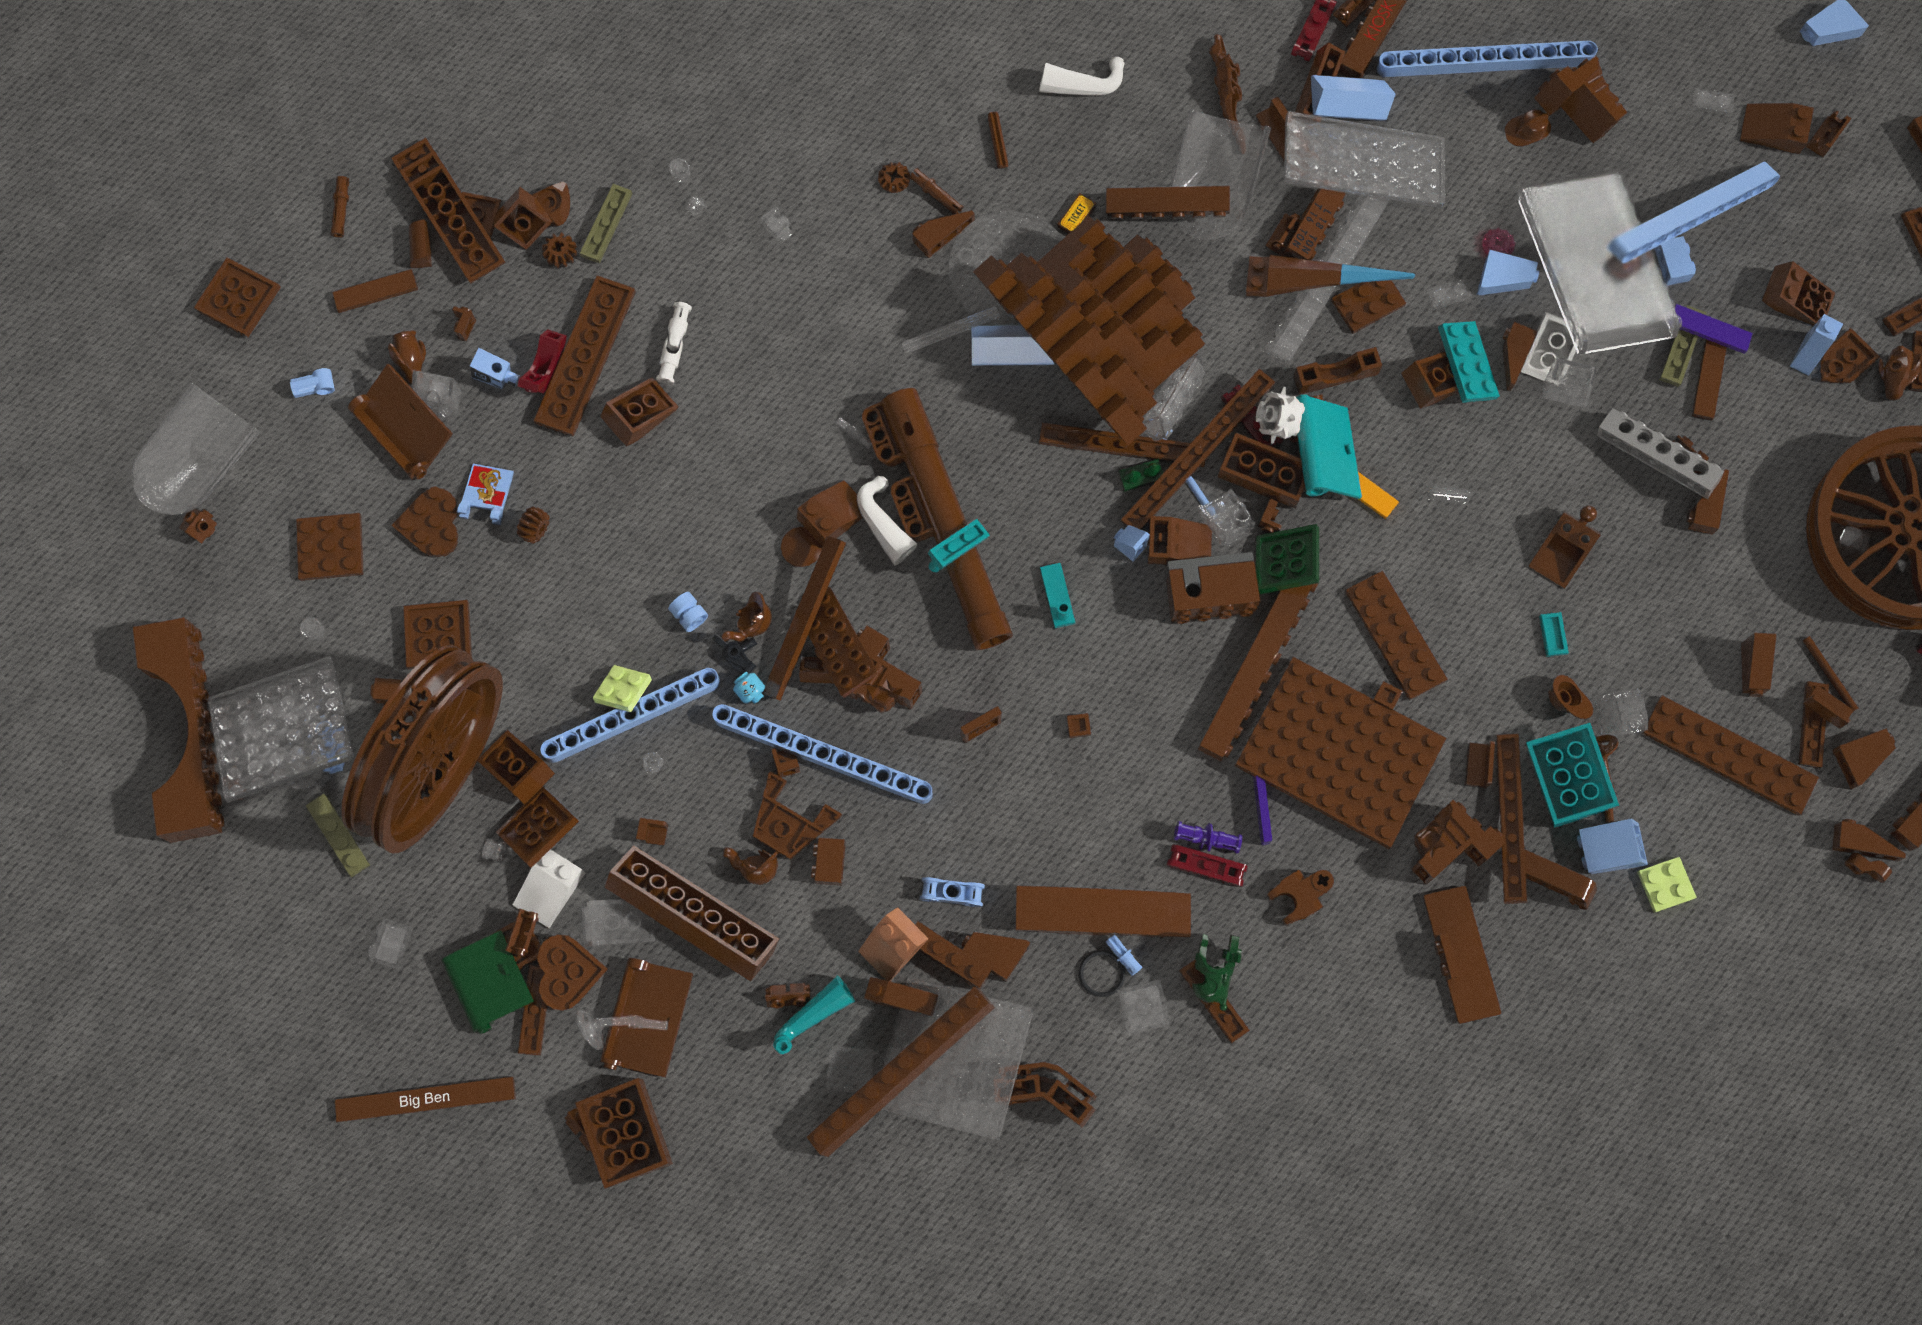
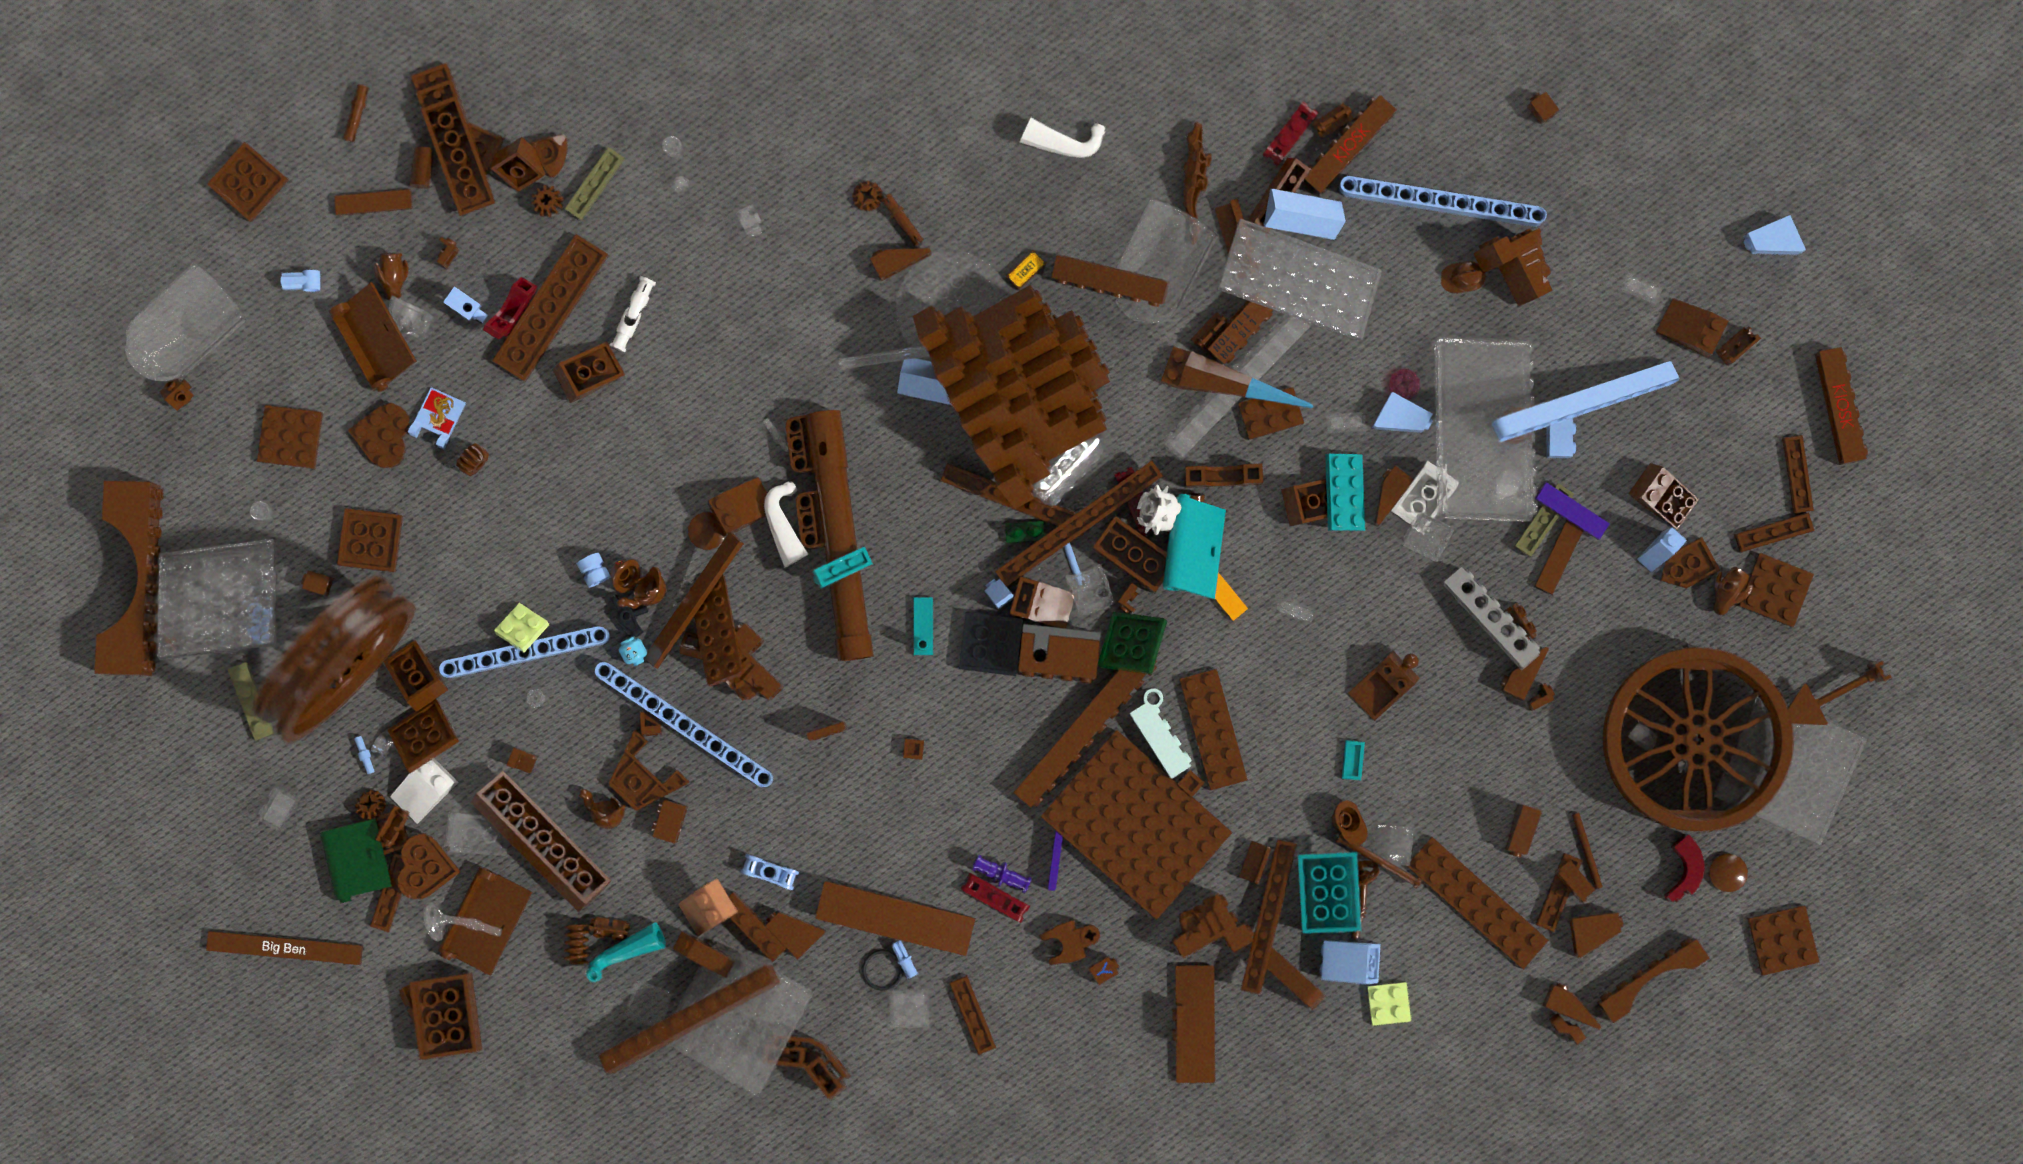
camera: 15 degrees right, 10 degrees up
reddish brown axle [988,111,1008,169] -> none
dark green helmet [1192,933,1242,1011] -> none
none -> light blue bar [354,736,375,775]
none -> reddish brown gear [355,790,386,820]
none -> reddish brown piece [564,924,589,964]
none -> reddish brown hat [610,559,640,593]
none -> black plate [959,612,1023,676]
none -> reddish brown brick [1089,956,1119,985]
none -> light aqua hinge [1130,689,1192,779]
none -> reddish brown bar [1336,833,1422,889]
none -> reddish brown bracket [1528,683,1555,711]

